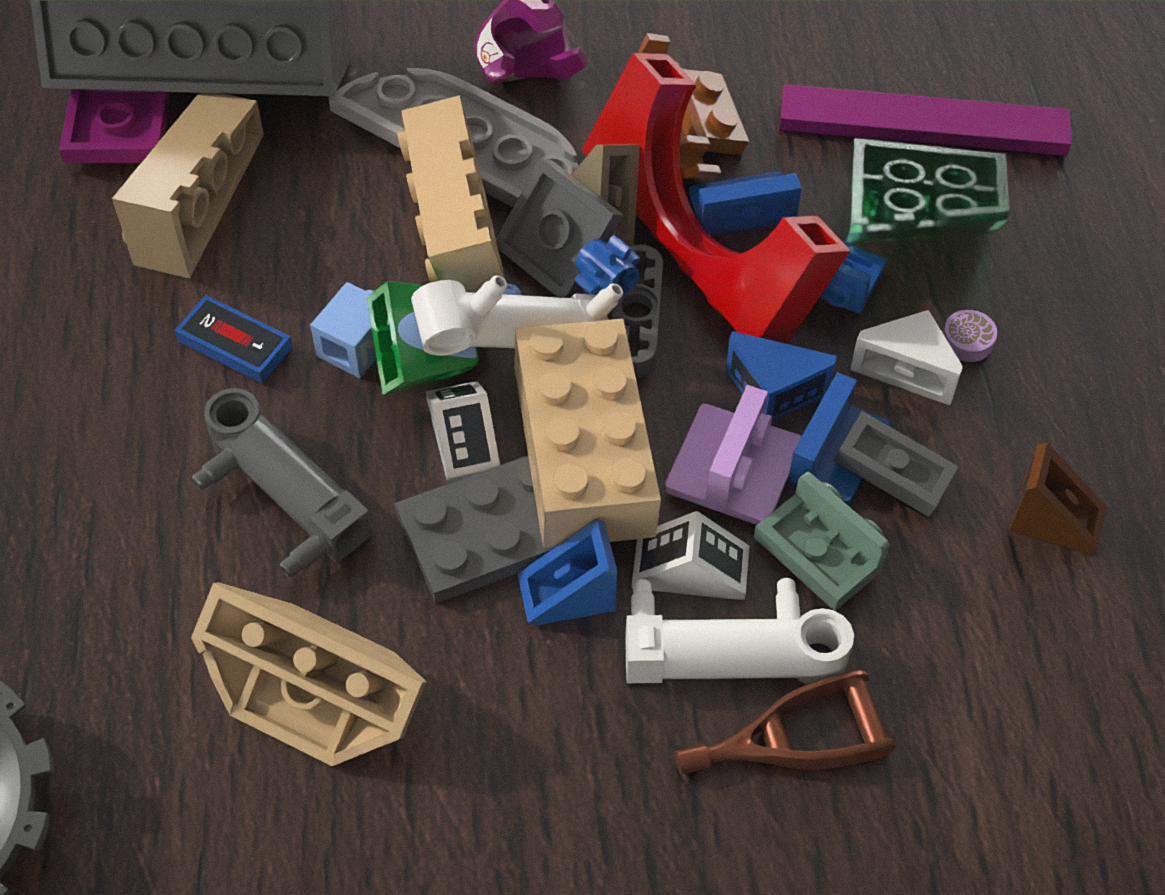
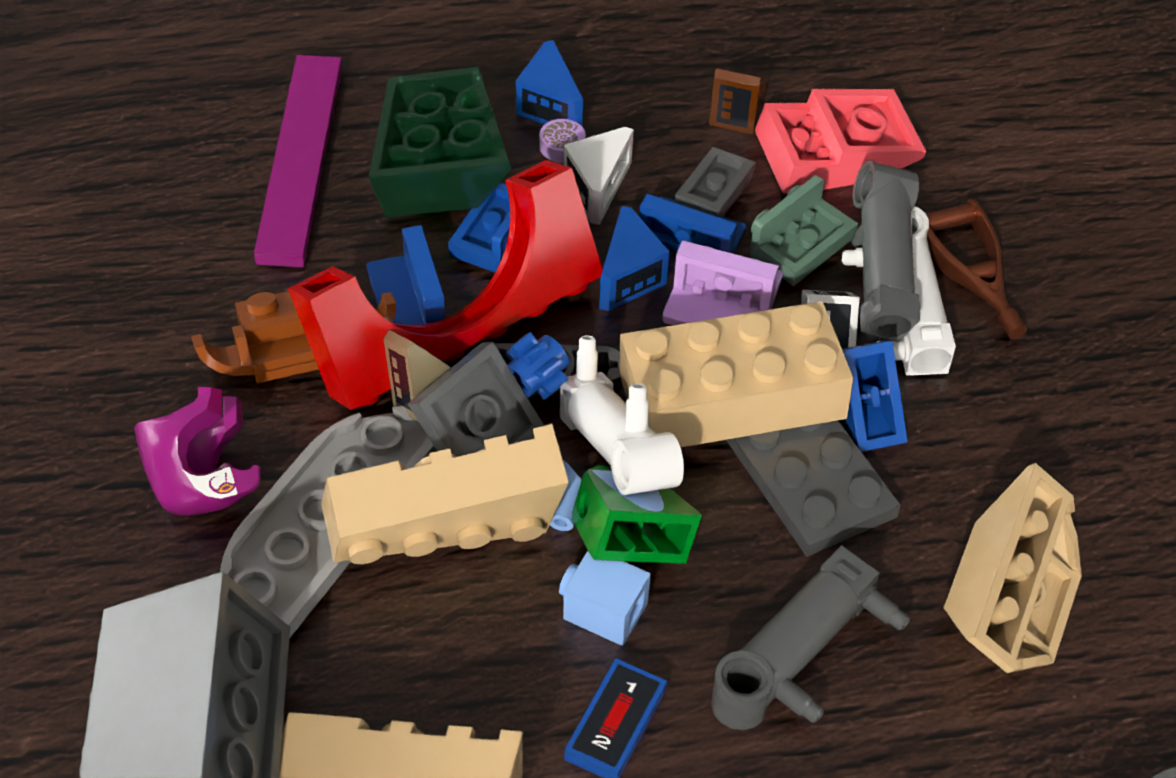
camera: 95 degrees left, 5 degrees down
slope [426,381,500,484] -> none
none -> blue slope [516,40,583,126]
none -> coral slope [754,89,926,194]
none -> dark grey piece [852,160,920,346]

